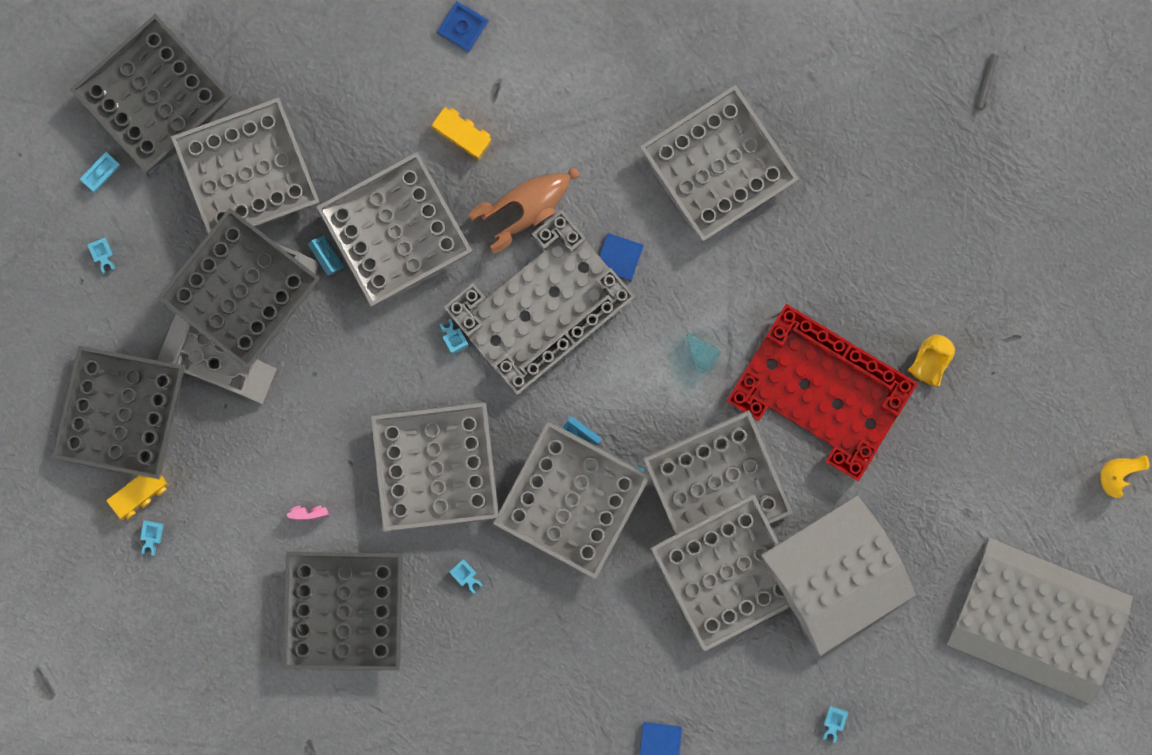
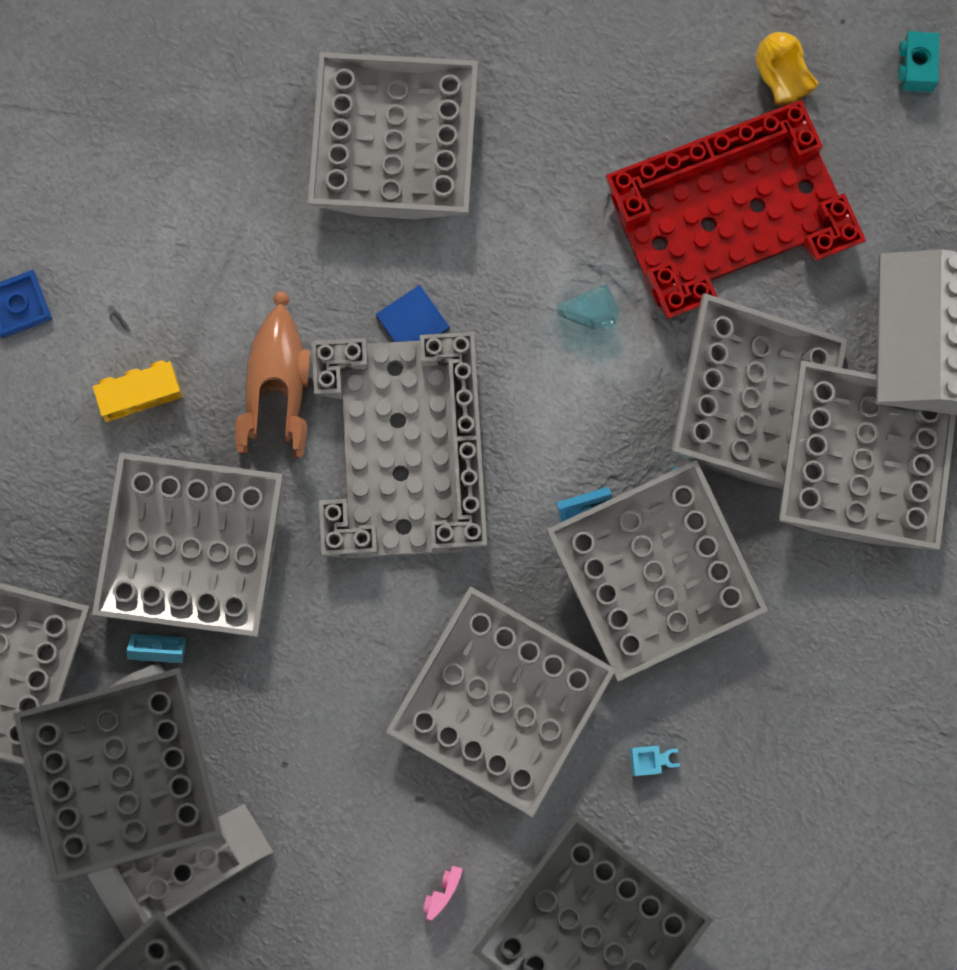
camera: 55 degrees left, 5 degrees down
medium azure plate [439,319,469,355] -> none
none -> teal brick [898,31,940,92]

